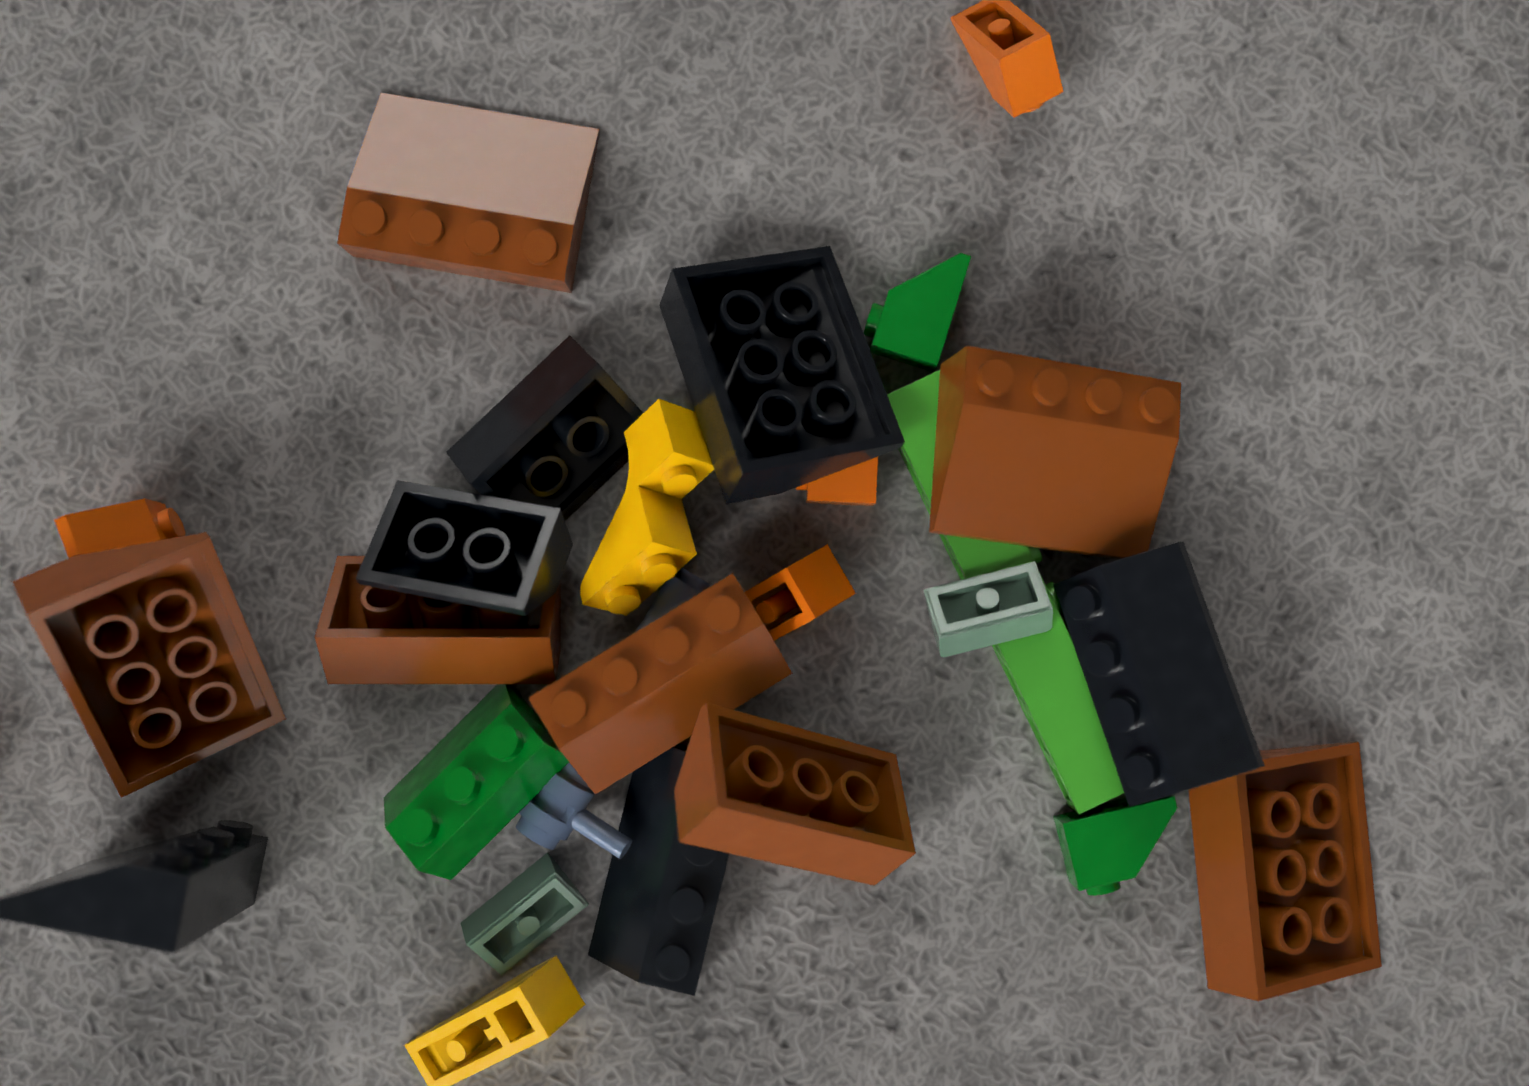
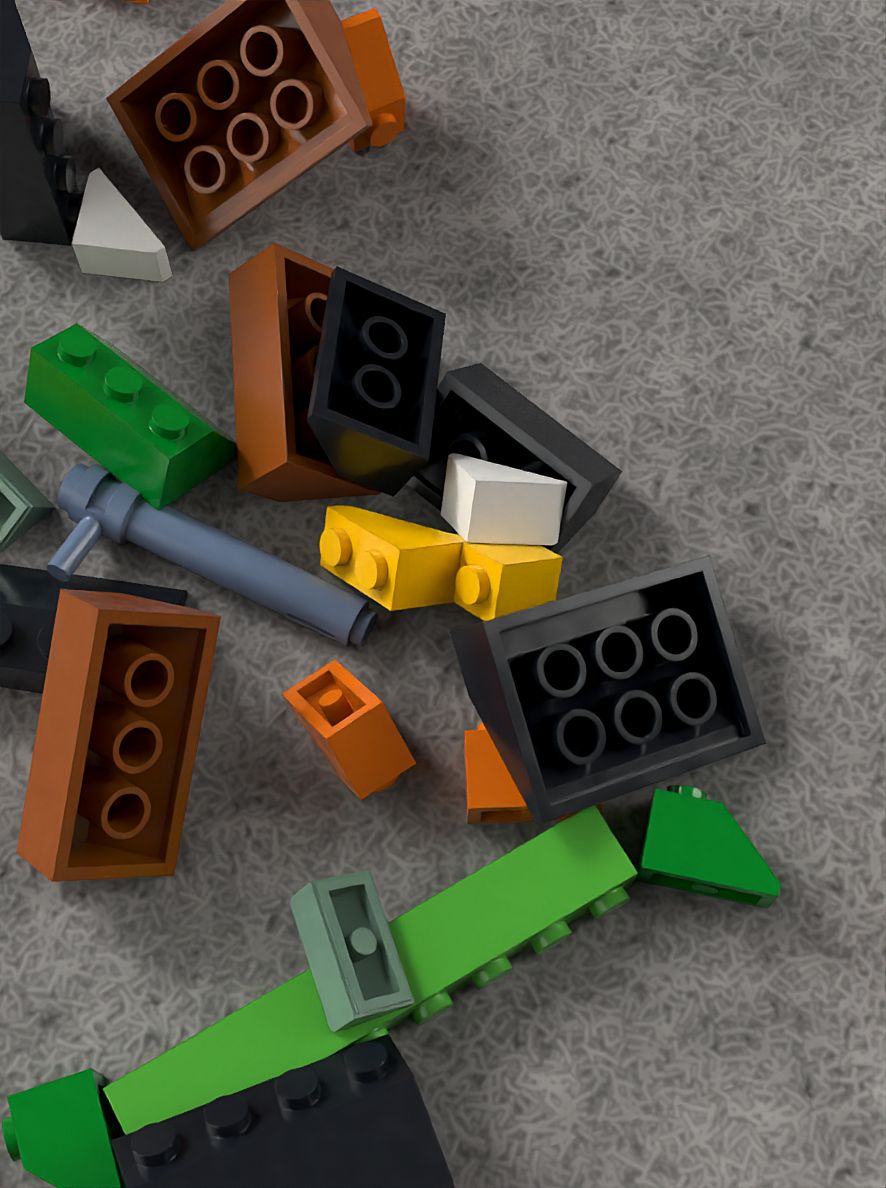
camera: 85 degrees right, 20 degrees down
slope [337,92,600,293] -> none
dark orange slope [528,573,792,795] -> none
dark orange slope [929,346,1181,560] -> none
none -> white slope [72,168,173,282]
none -> white slope [441,453,567,545]

